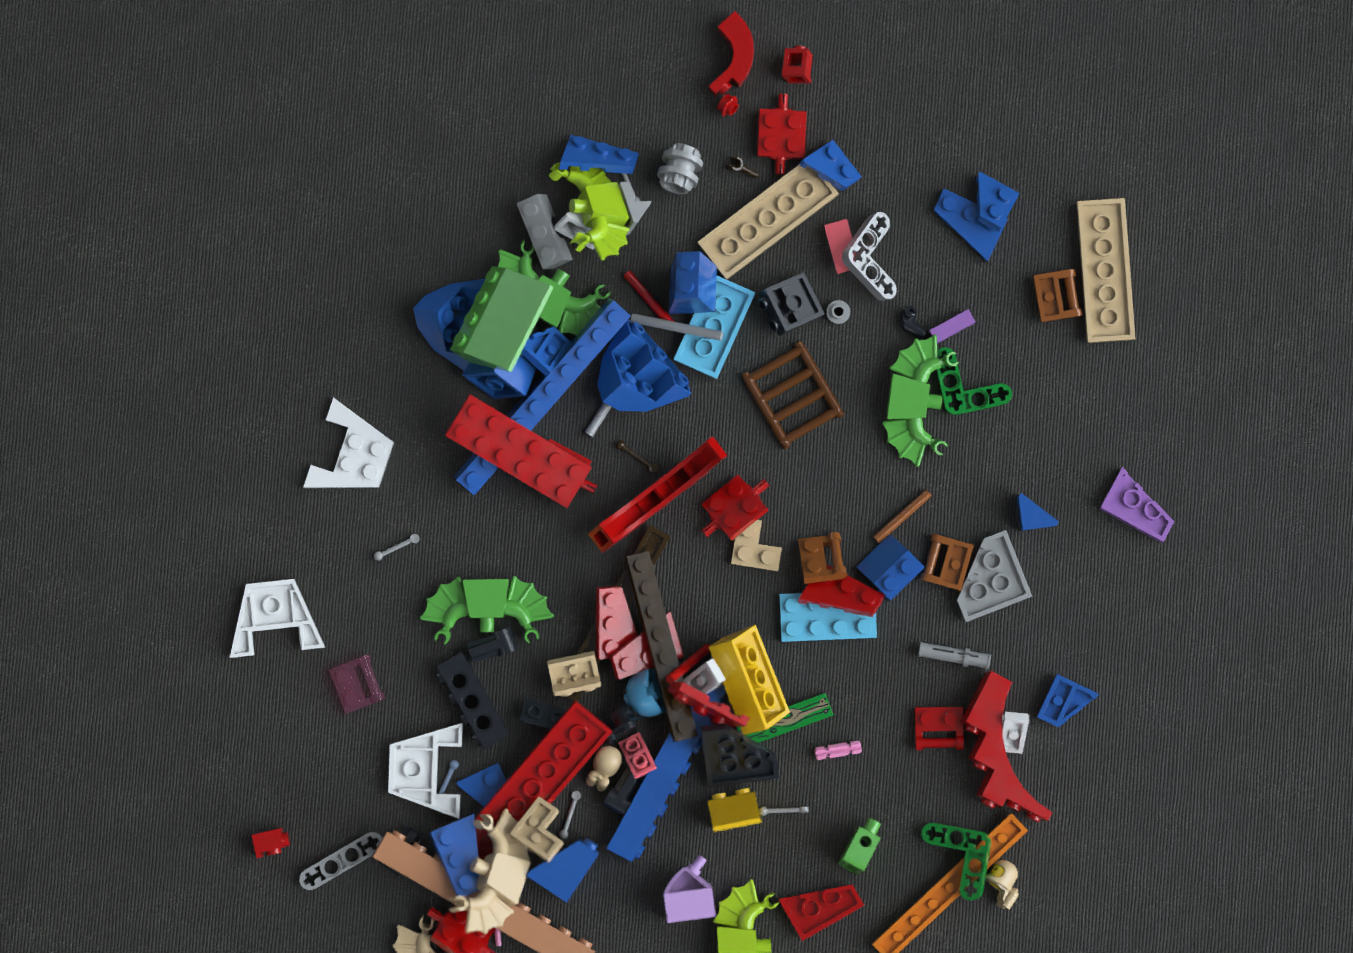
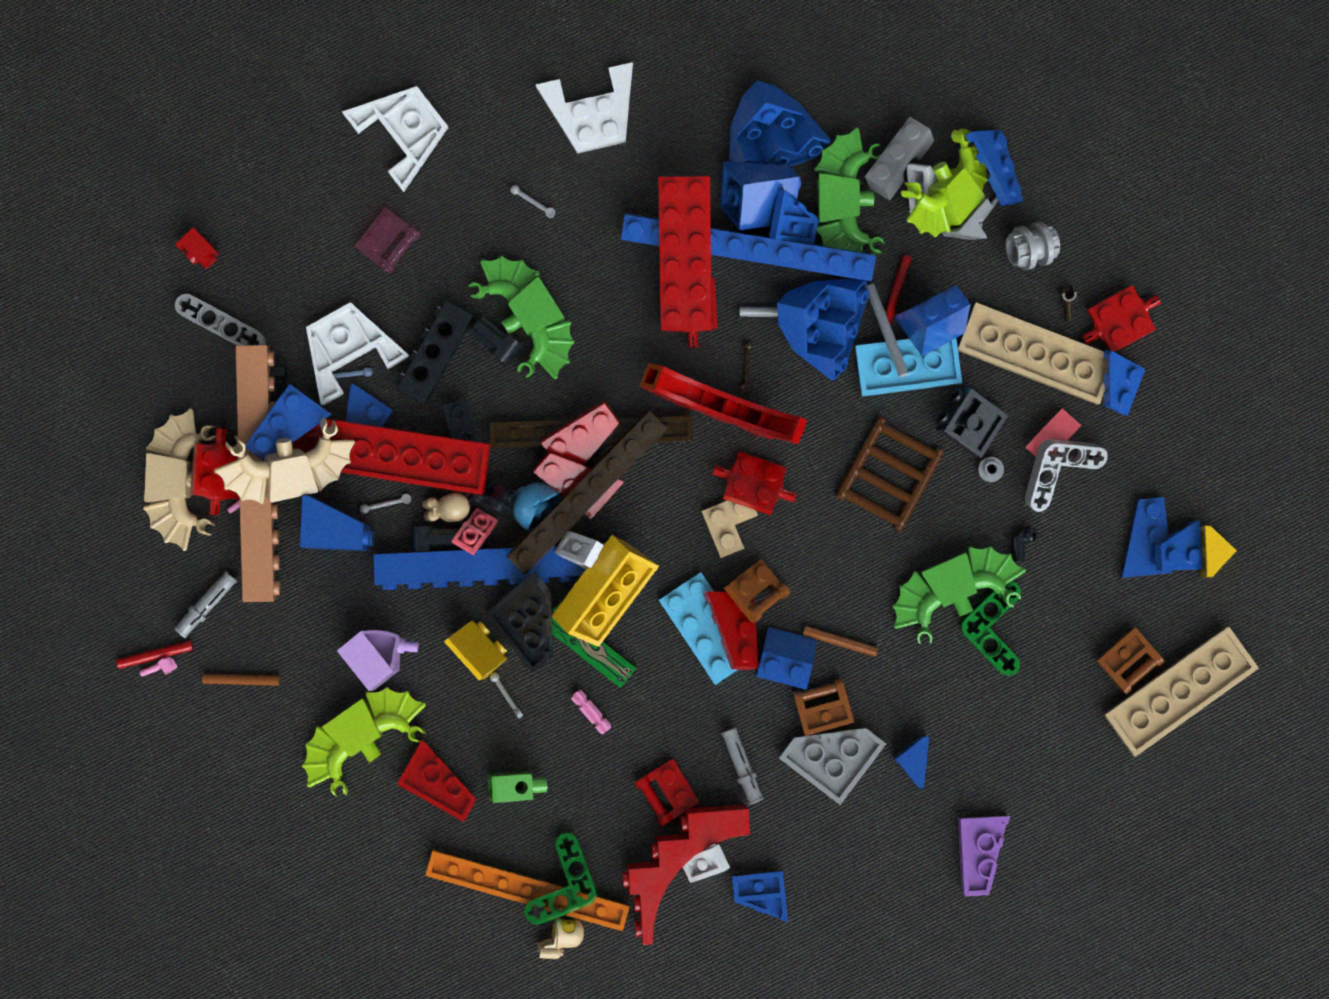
camera: 55 degrees right, 0 degrees up
bright green slope [450,266,554,372] -> none
tan plate [510,797,563,863] -> none
tan bracket [547,651,601,696] -> none
red bar [666,644,711,684] -> none
red wing [667,682,750,726] -> none
red arch [709,11,754,97] -> none
red plate [717,94,739,116] -> none
red brick [782,46,813,83] -> none
medium lavender piece [929,309,975,344] -> none
none -> yellow slope [1200,526,1237,578]

